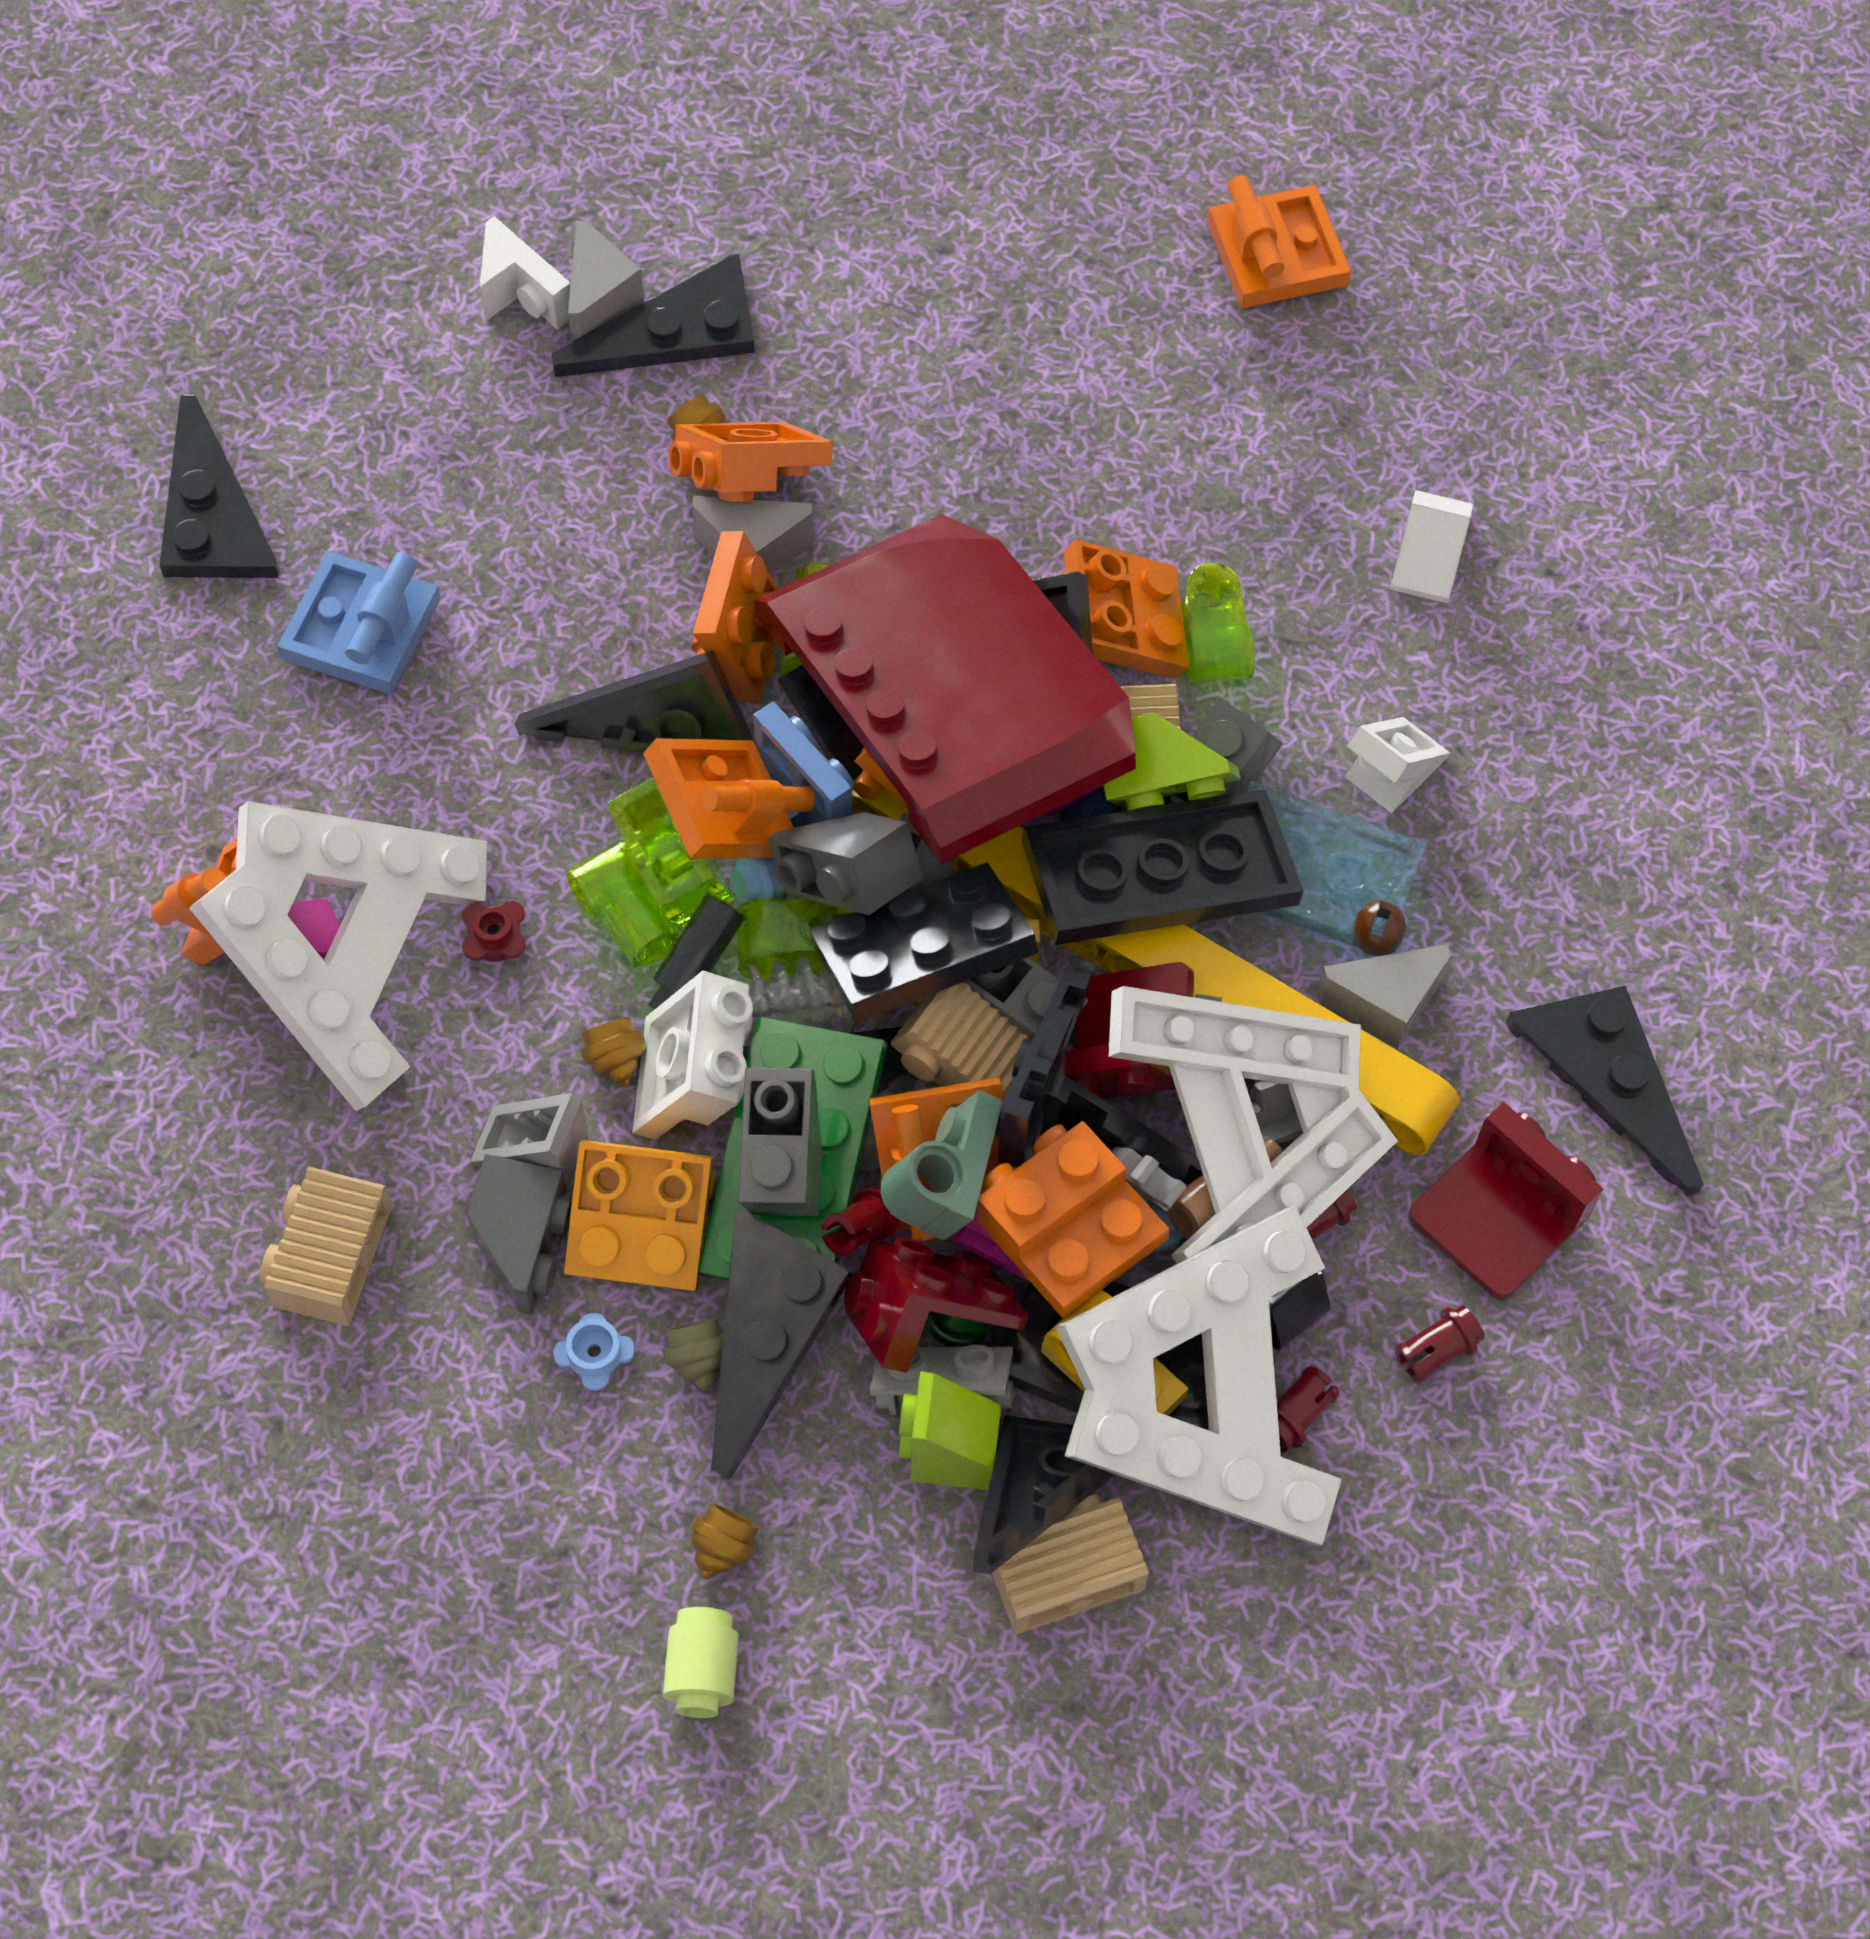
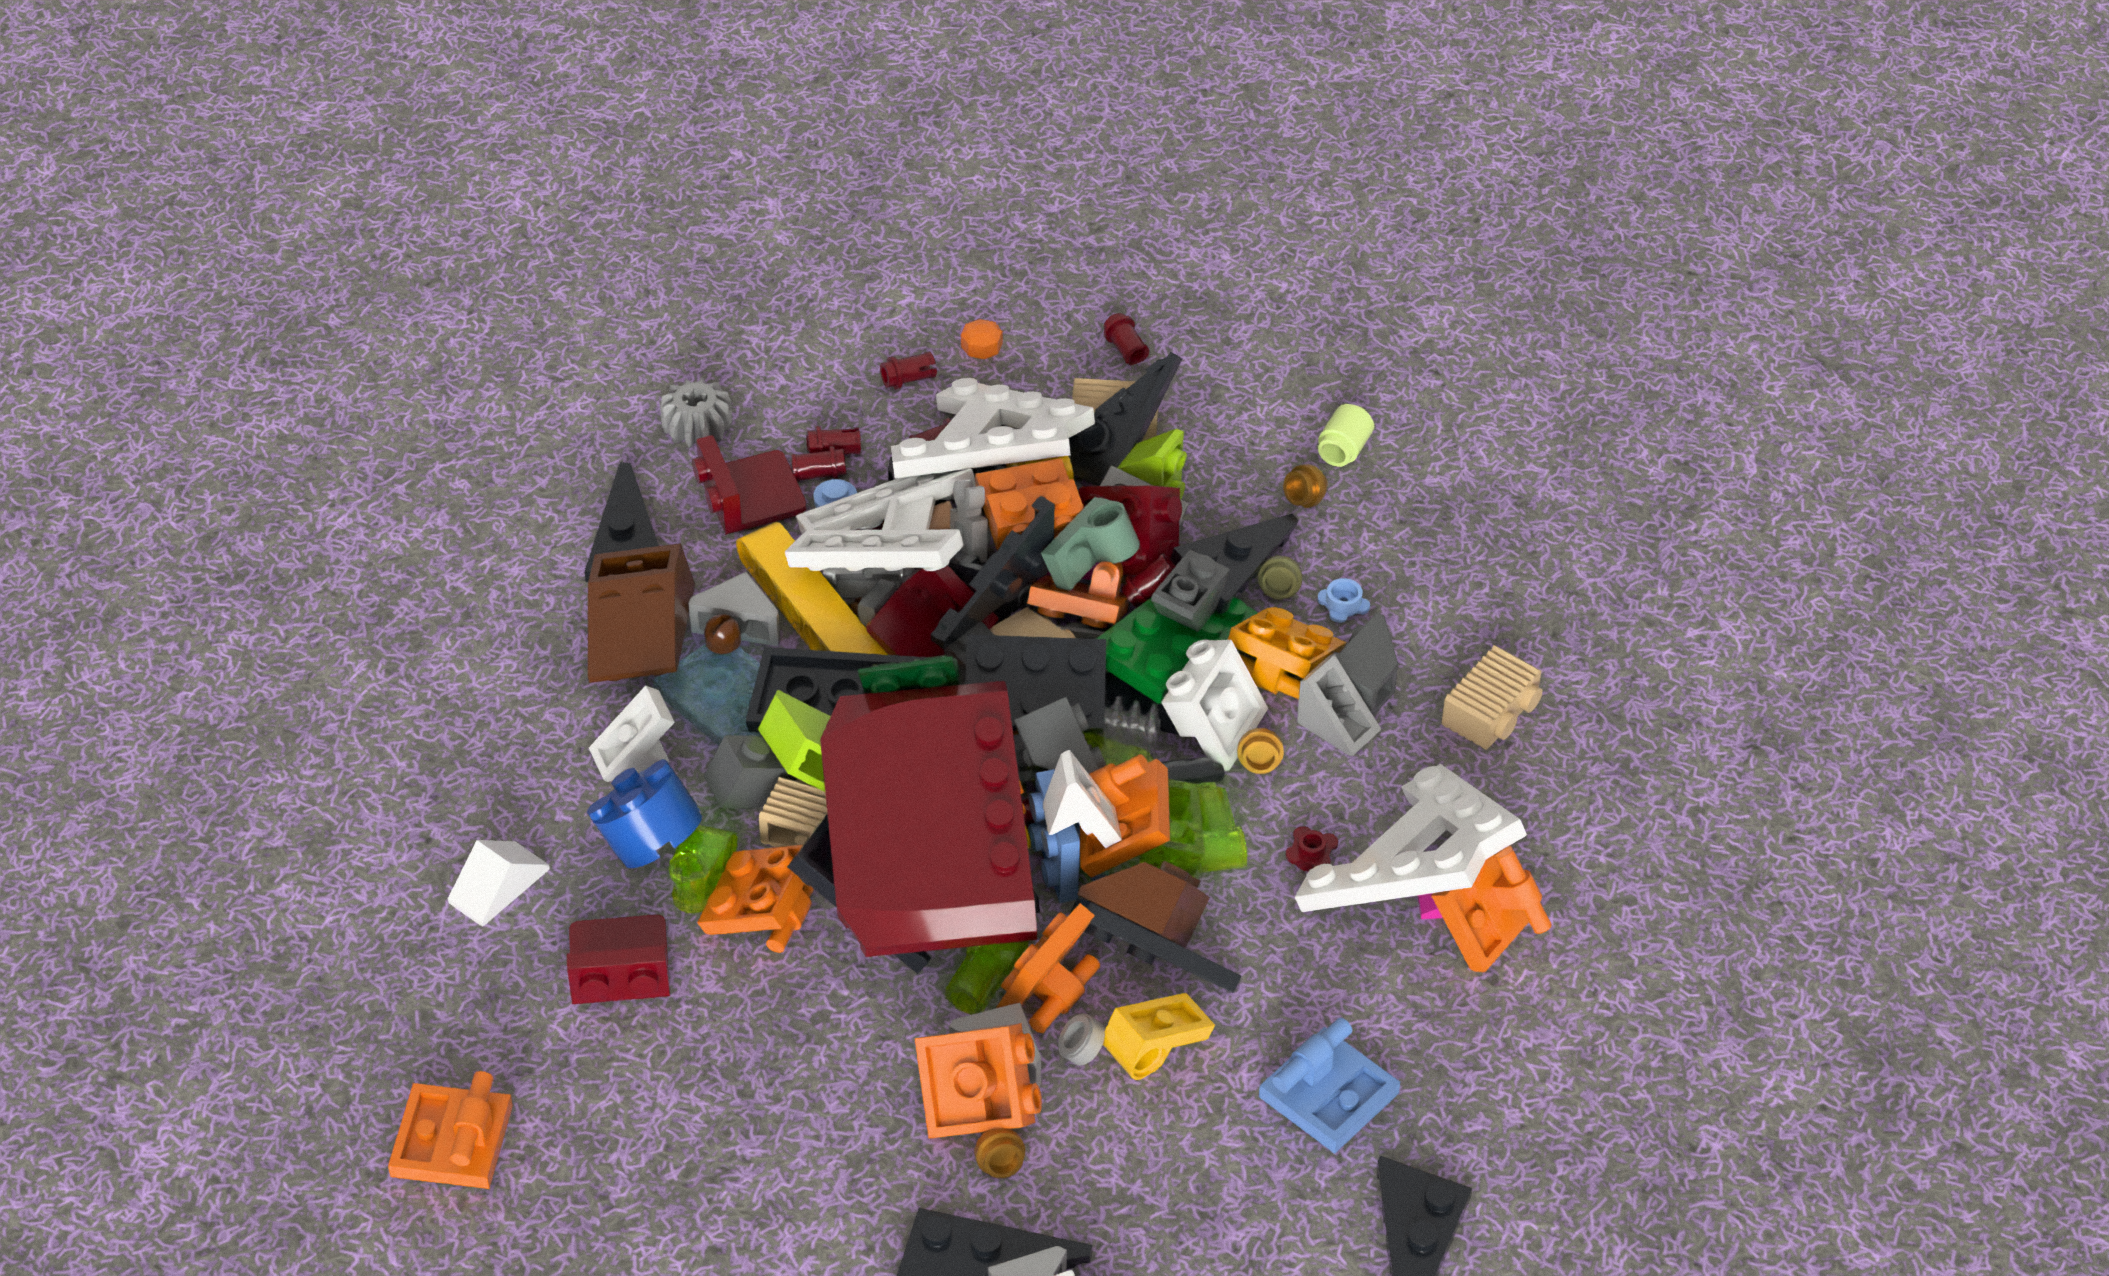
camera: 155 degrees left, 15 degrees down
none -> dark red bracket [567,914,670,1005]
none -> blue brick [587,759,702,868]
none -> reddish brown slope [588,543,695,683]
none -> light grey gear [660,377,733,449]
none -> dark red pin [791,446,847,481]
none -> light blue plate [813,479,857,508]
none -> dark green hinge [858,655,960,694]
none -> dark red pin [880,351,937,390]
none -> orange tile [961,319,1003,359]
none -> white slope [1043,750,1122,848]
none -> light grey tile [1058,1013,1105,1066]
none -> reddish brown slope [1077,861,1210,948]
none -> yellow plate [1103,993,1215,1080]
none -> dark red pin [1104,313,1150,366]

